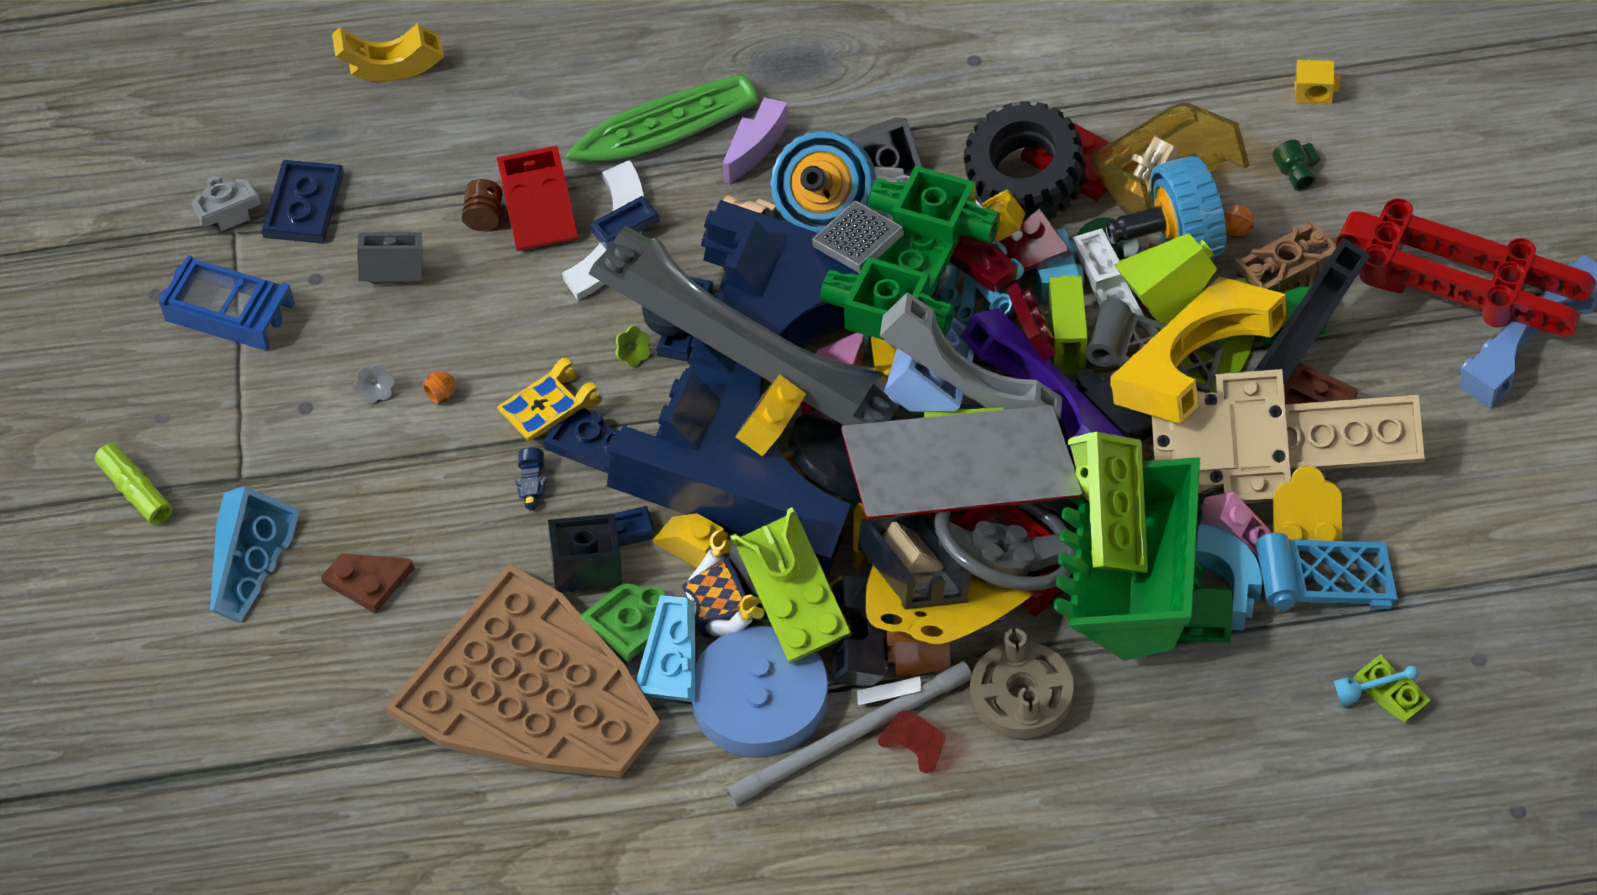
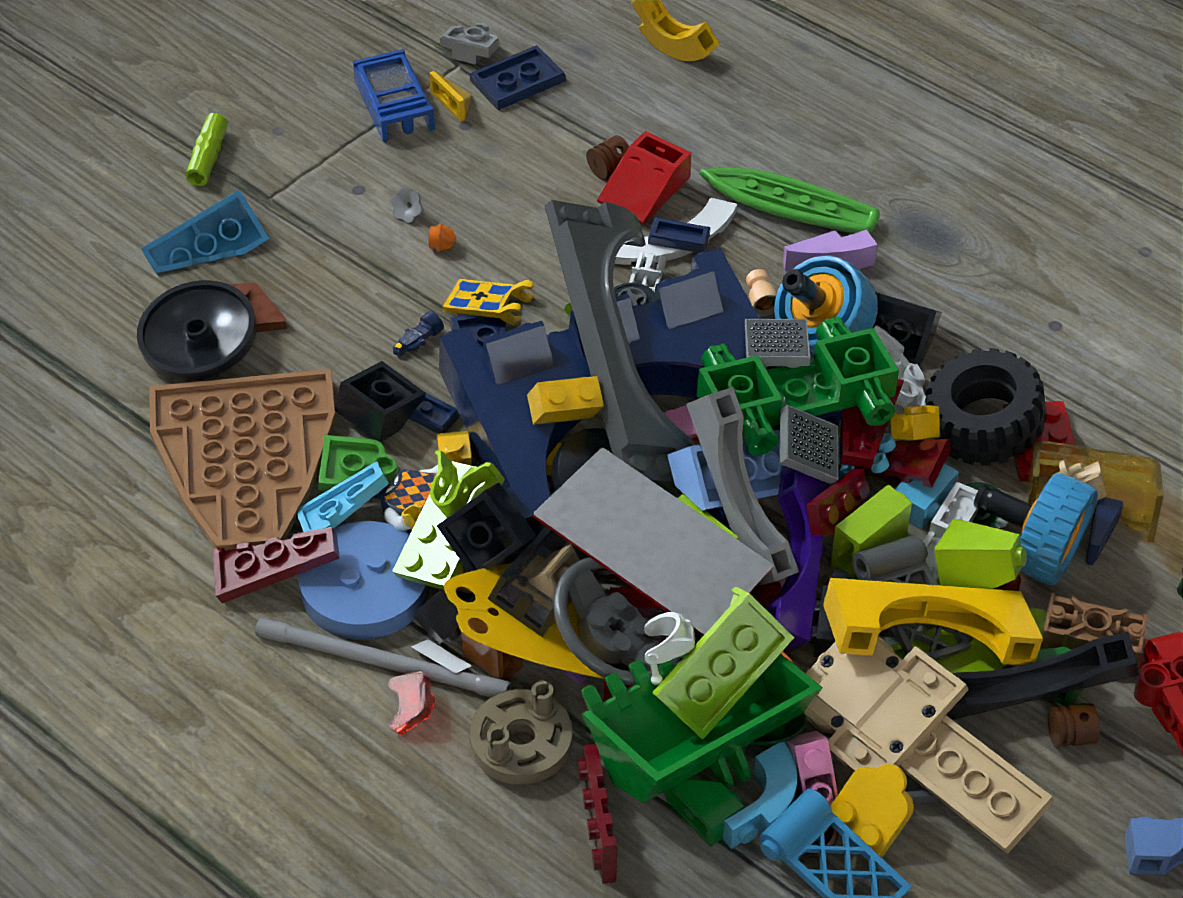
camera: 45 degrees right, 5 degrees down
dark grey brick [357,232,423,283] -> none
orange plate [1224,205,1254,237] -> none
copper wing [1284,362,1358,405] -> none
none -> black dish [137,280,257,381]
none -> dark red wing [213,527,340,603]
none -> yellow slope [429,71,472,122]
none -> black slope [436,482,537,572]
none -> dark red wing [578,744,617,884]
none -> white helmet [644,612,695,686]
none -> tile [780,405,838,484]
none -> reddish brown piece [1048,703,1100,748]

